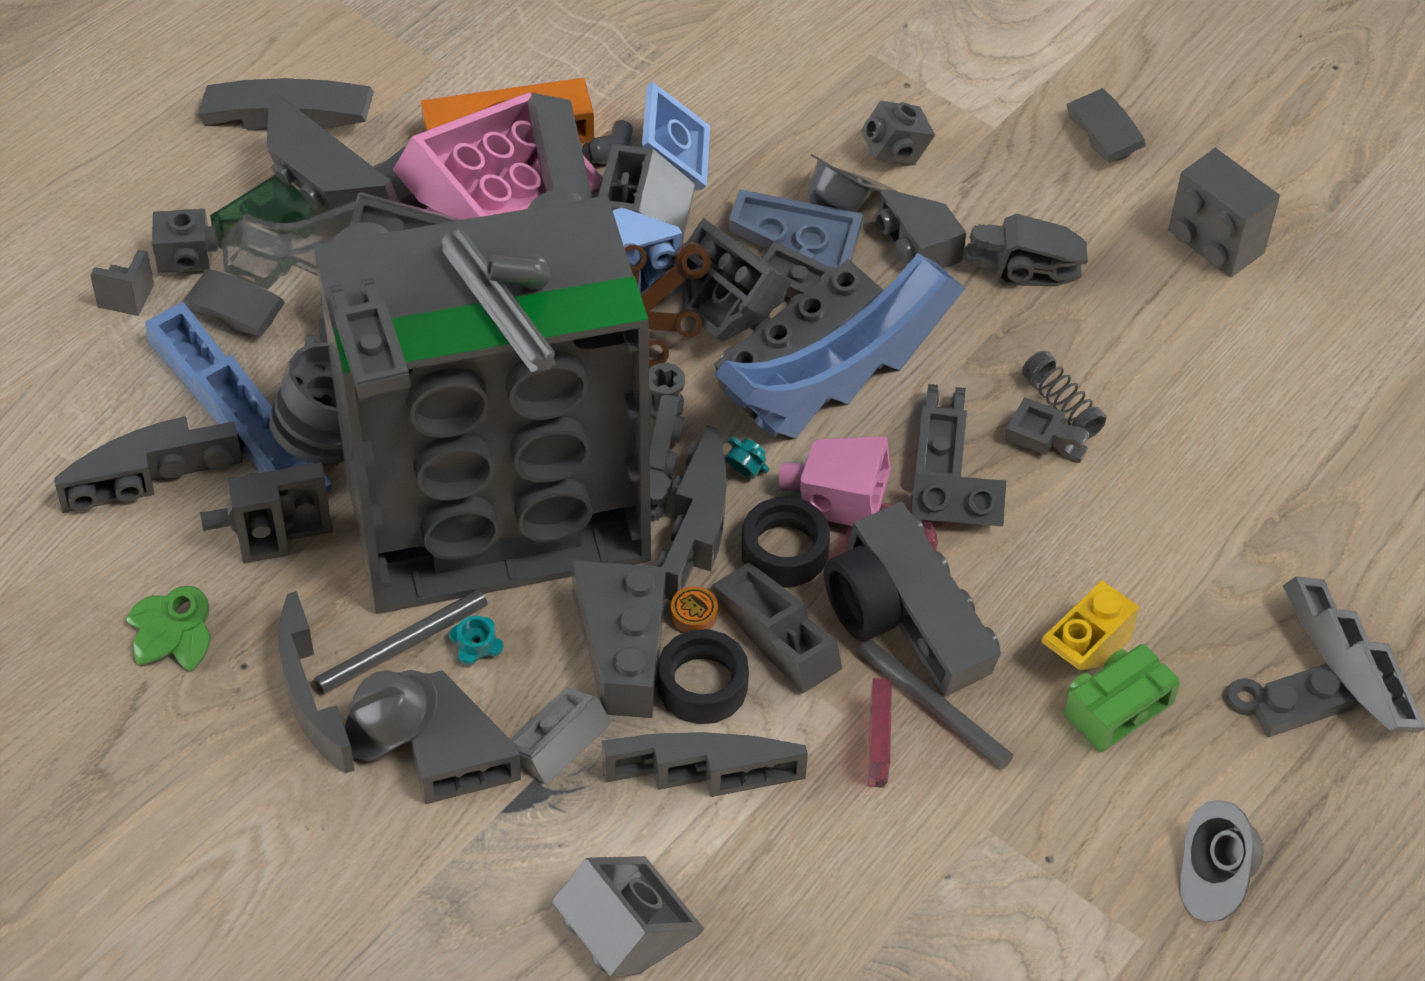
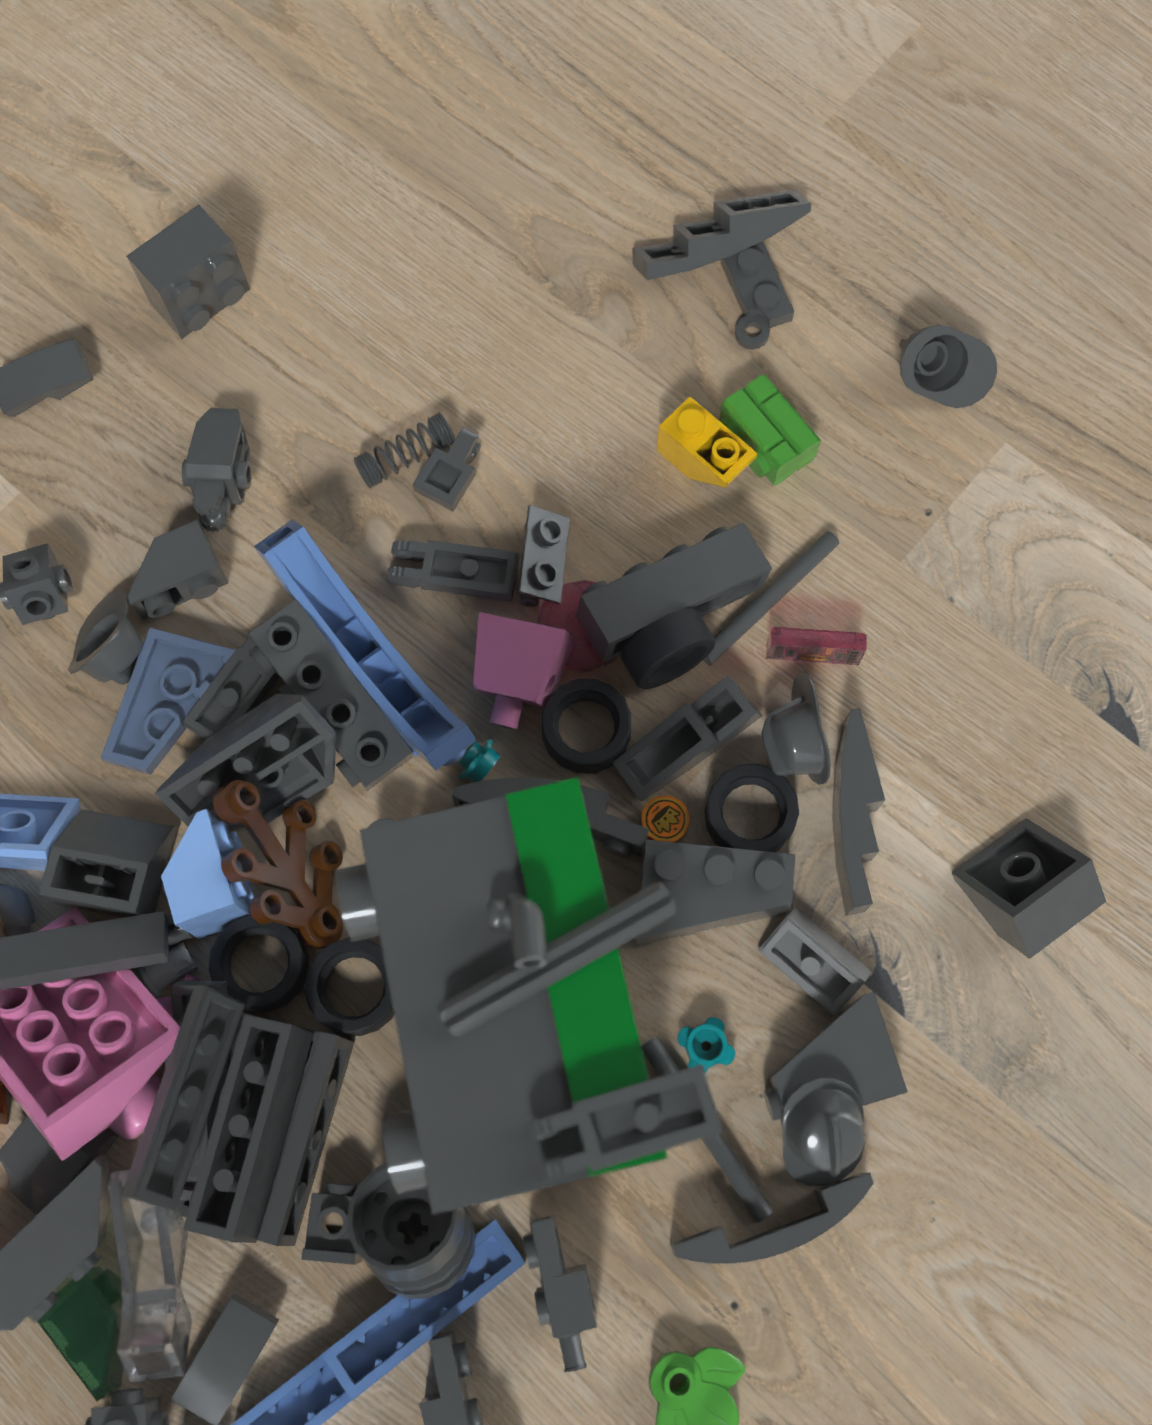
camera: 85 degrees left, 20 degrees up
none -> dark grey piece [761,671,831,785]

